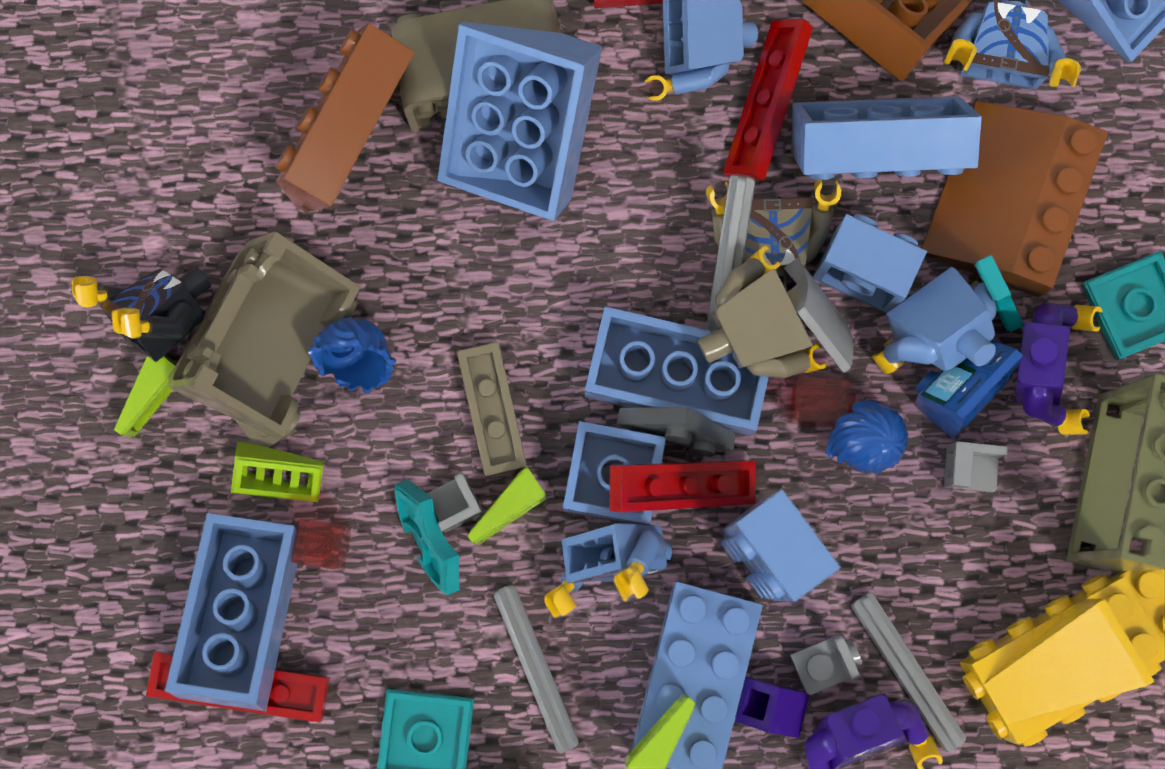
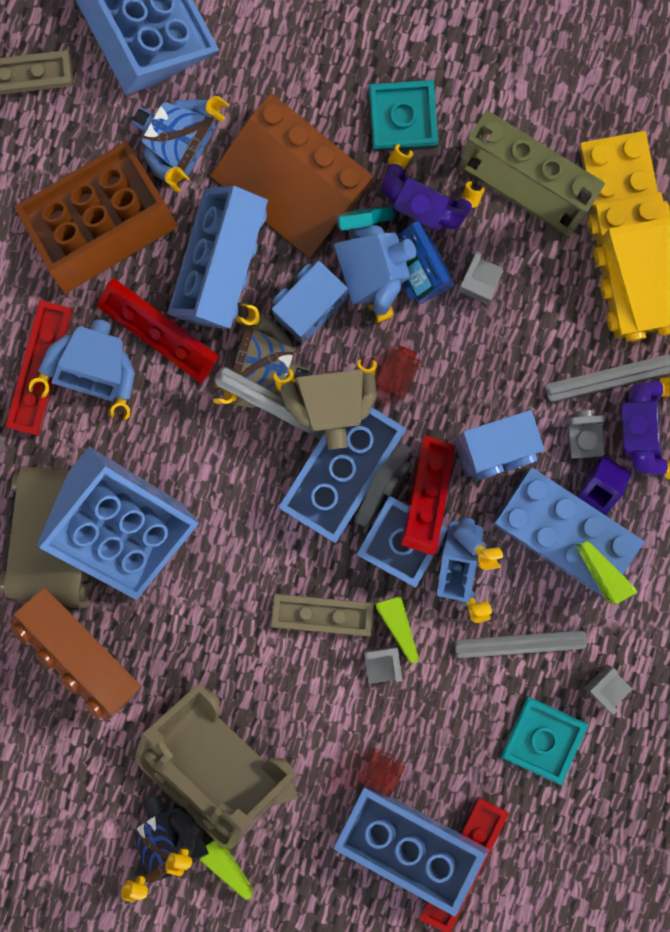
camera: 70 degrees left, 5 degrees up
lime slope [231,441,324,502] -> none
blue hair [308,317,396,394] -> none
teal tile [394,479,460,596] -> none
light grey slope [784,257,854,373] -> none
blue hair [826,399,908,475] -> none

